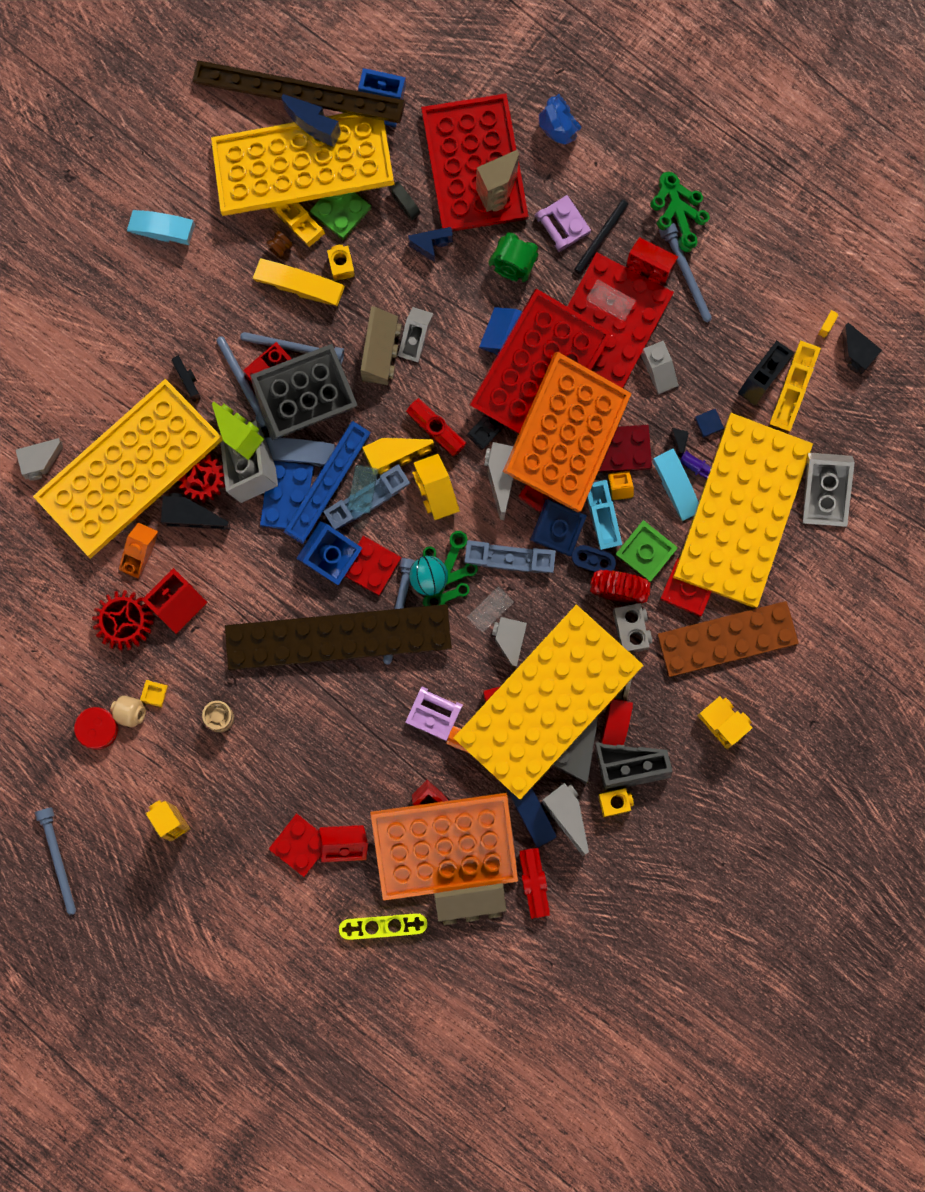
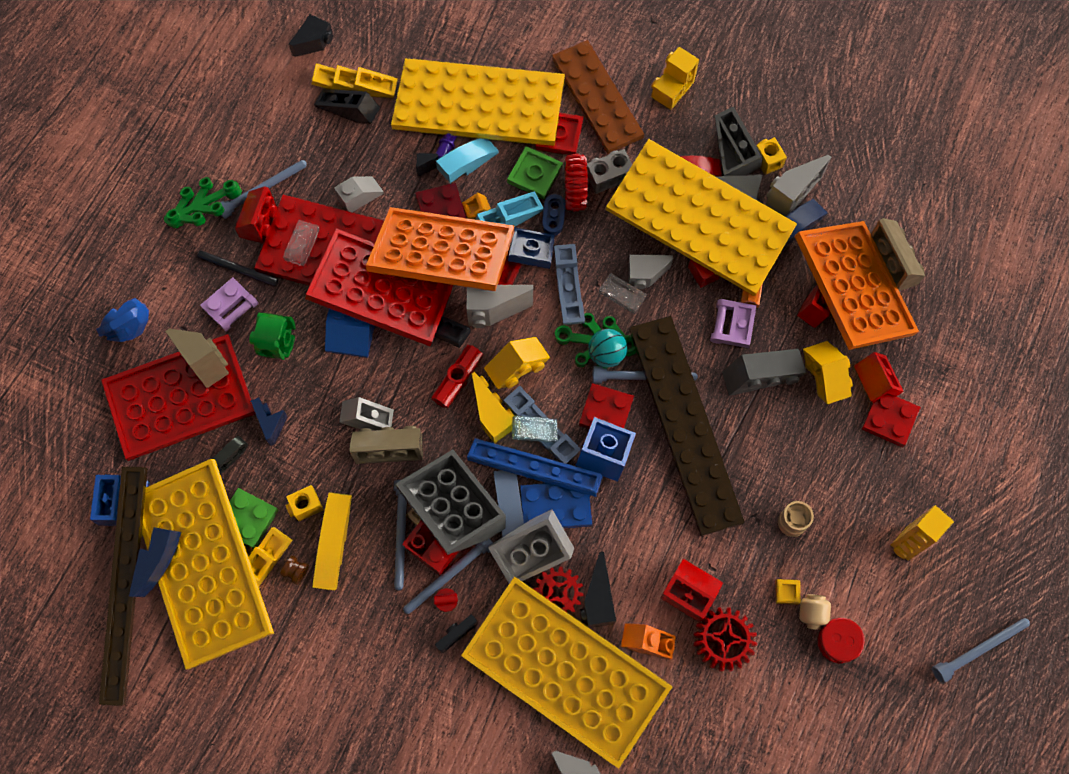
camera: 100 degrees left, 10 degrees down
medium azure slope [127,210,195,245] -> none
lime slope [212,401,264,460] -> none
neon yellow beam [339,914,428,940] -> none
red piece [519,848,550,919] -> none
dark blue tile [694,409,724,438] -> none
light grey slope [803,453,855,527] -> none
yellow tile [818,310,838,338] -> none
none -> red plate [434,588,458,612]
none -> dark grey wedge [722,349,806,396]
none -> yellow brick [803,341,853,404]

